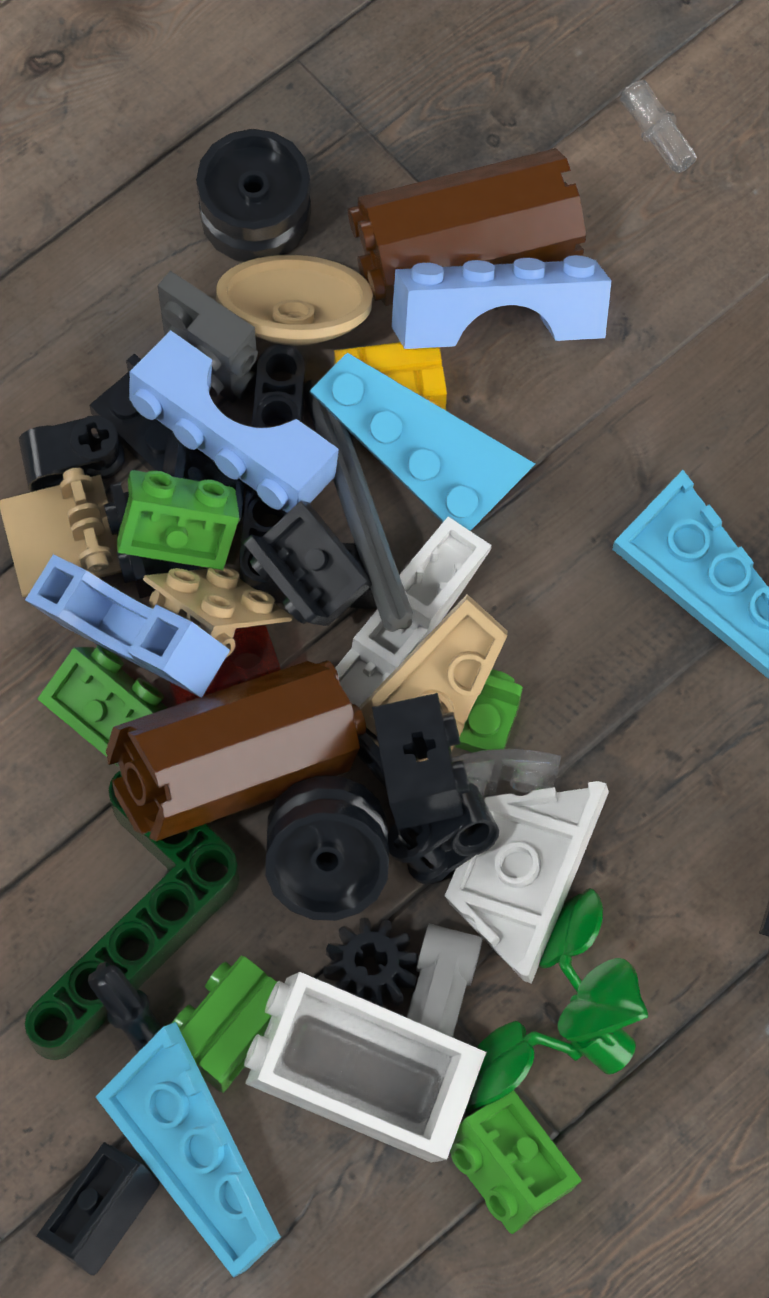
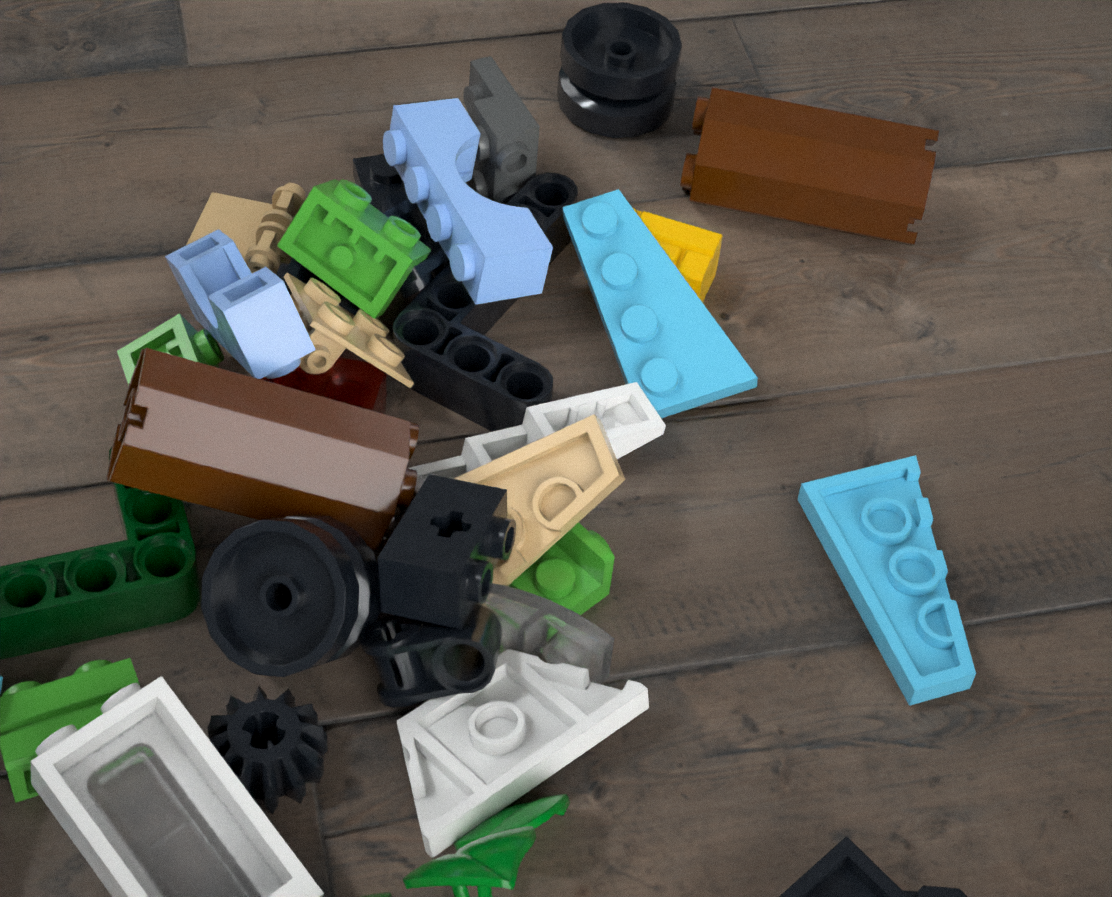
camera: 25 degrees right, 20 degrees down
black piece [19,415,125,492] -> none
tan dish [216,255,373,346] -> none
black bracket [244,501,372,626] -> none
dark grey axle [304,377,413,632] -> none
light blue arch [392,255,611,349] -> none
light grey piece [407,923,483,1038] -> none
clear axle [620,80,697,173] -> none

